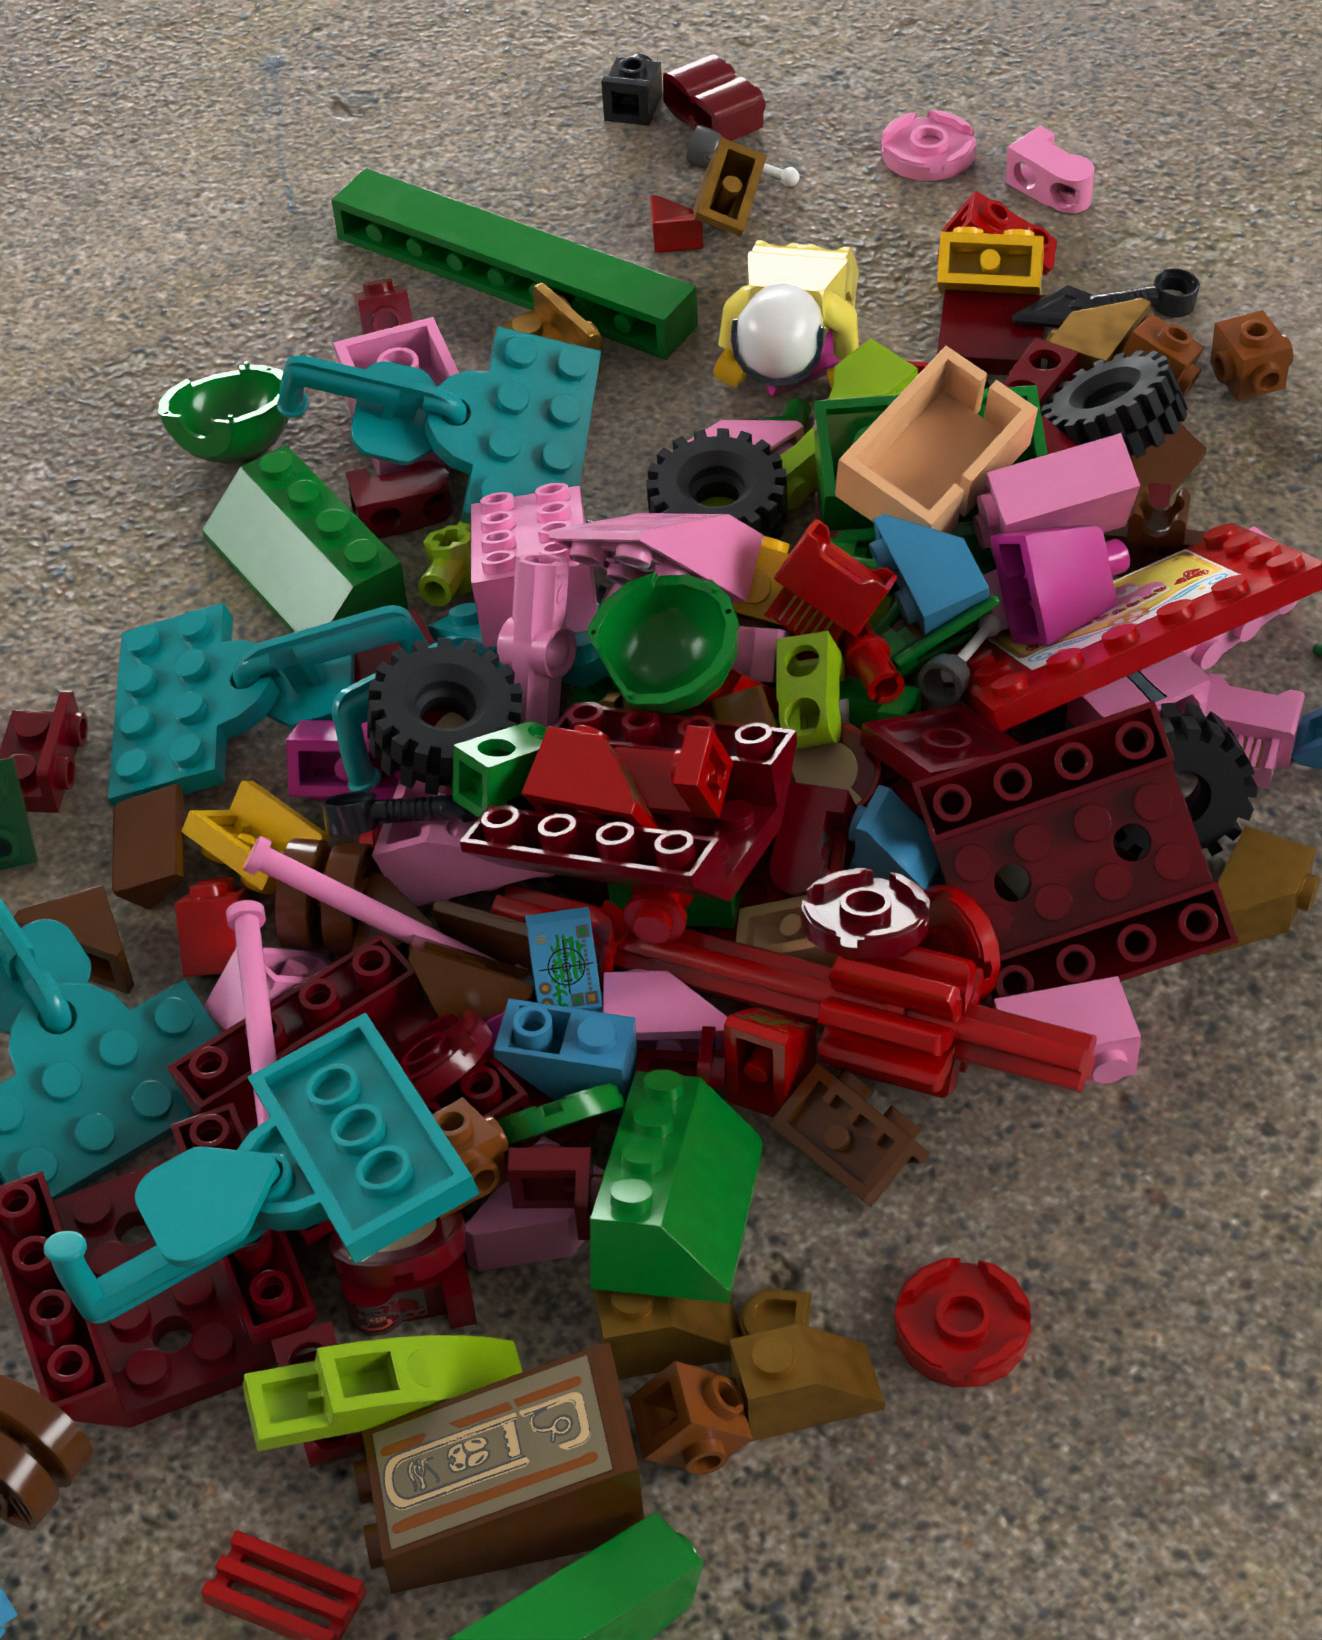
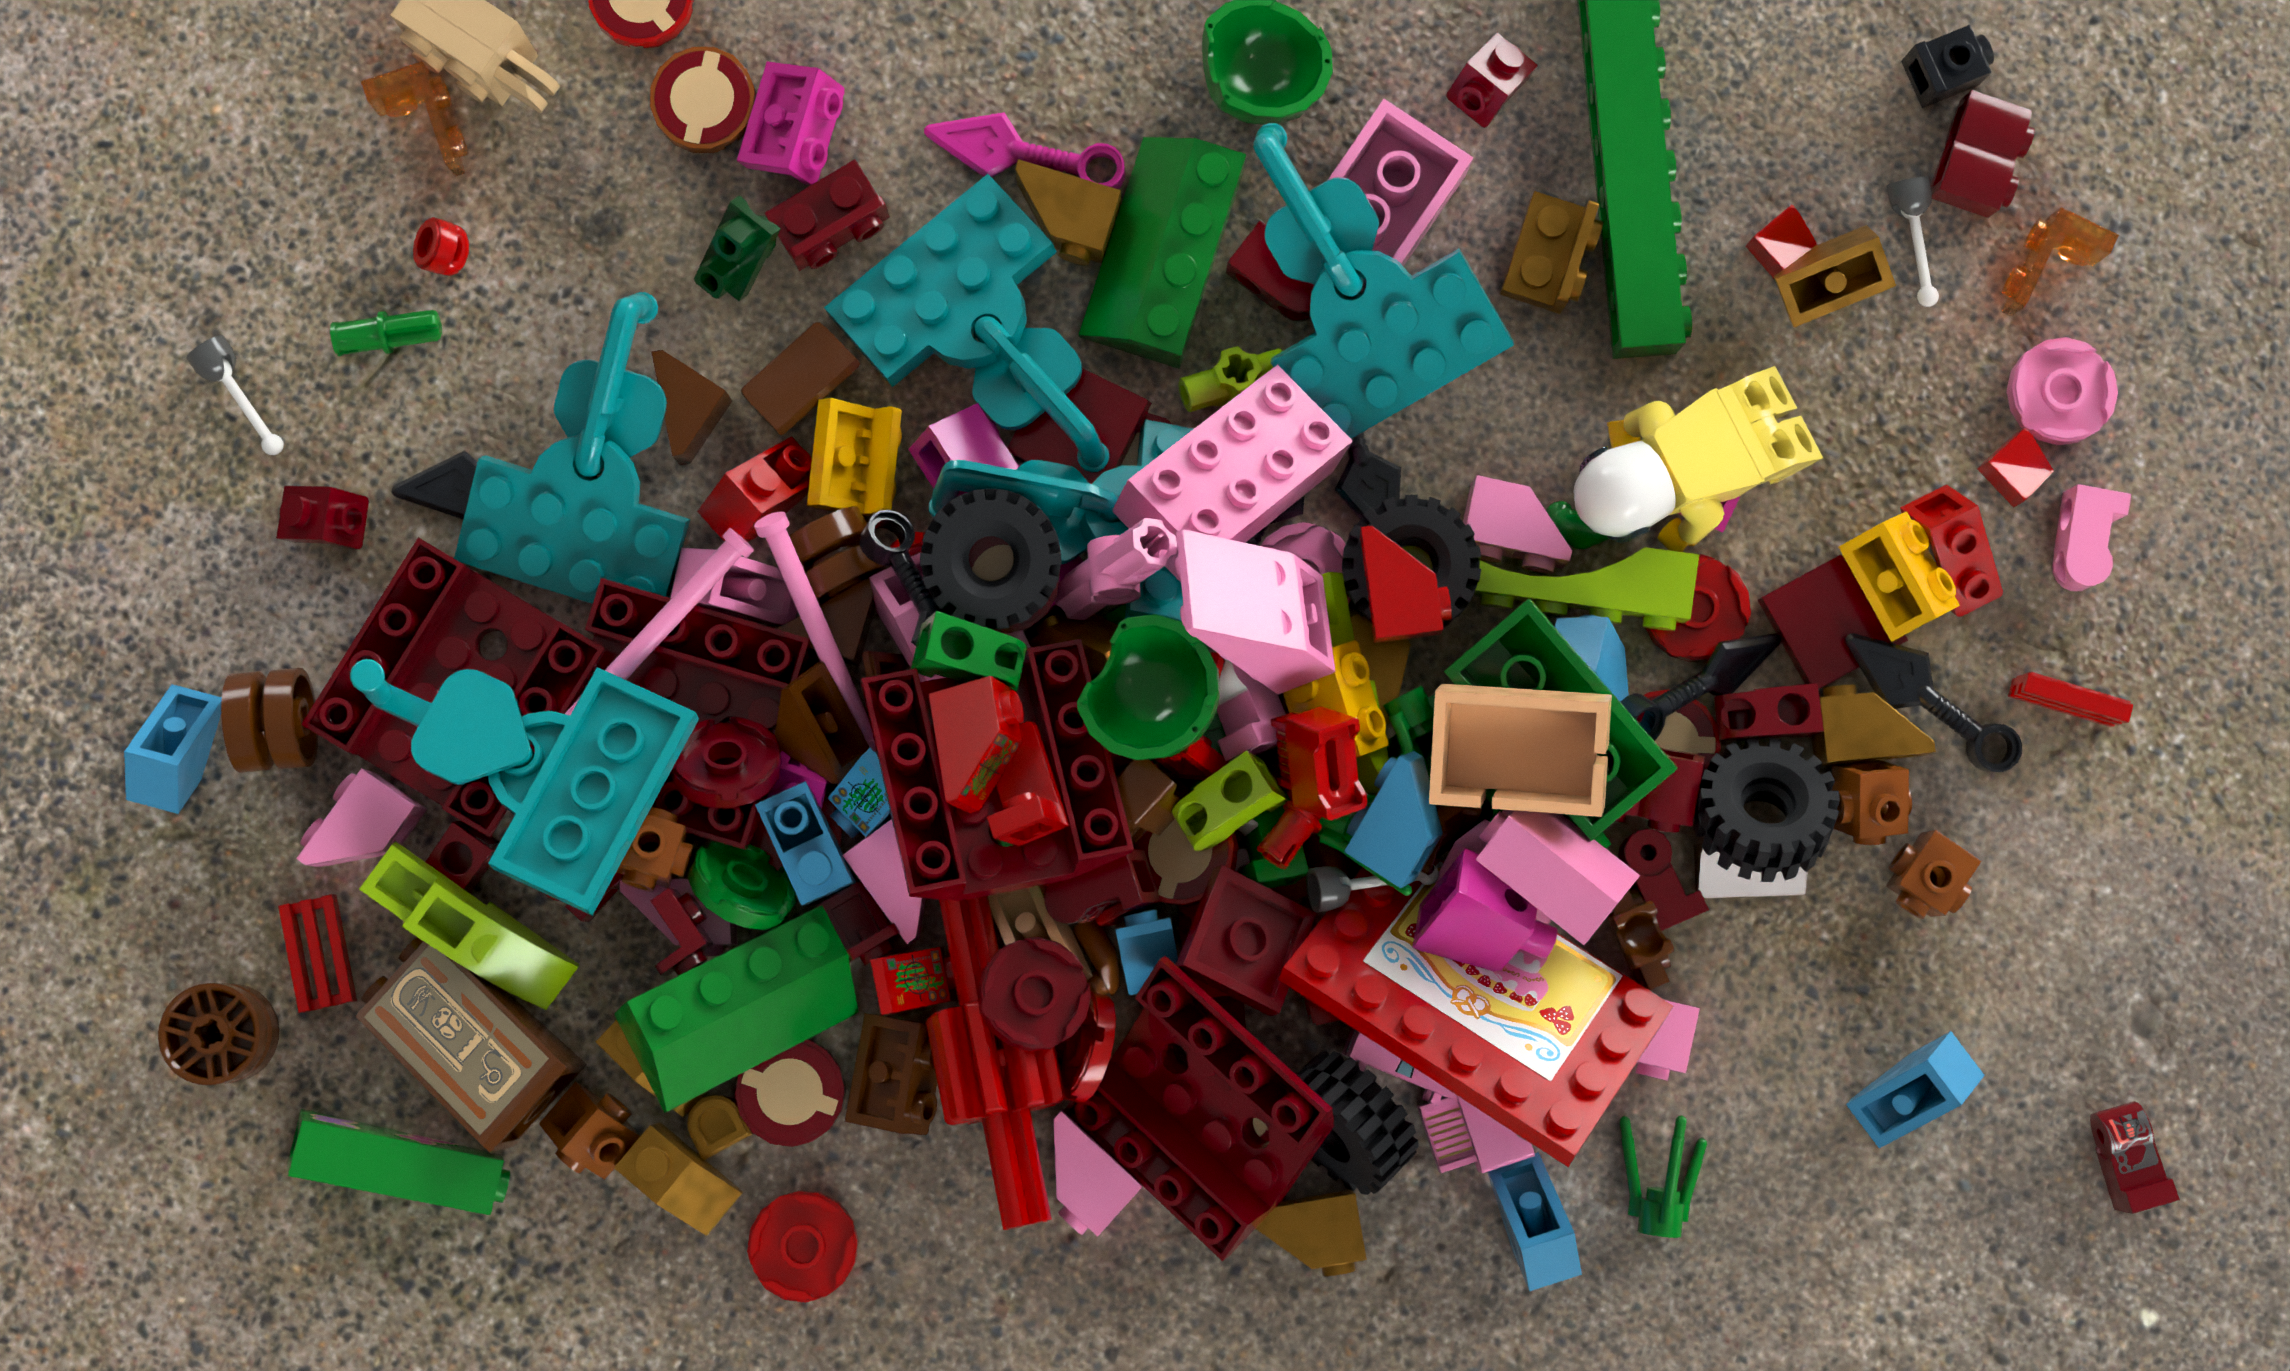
camera: 45 degrees right, 35 degrees up
none -> bright pink slope [296,768,427,867]
none -> tile [735,1039,846,1147]
none -> dark pink piece [924,112,1125,189]
none -> pearl gold slope [1015,159,1121,265]
none -> red slope [1360,526,1452,643]
none -> red slope [1977,428,2054,508]
none -> clear orange bracket [2002,207,2119,317]
none -> red tile [2008,672,2134,727]

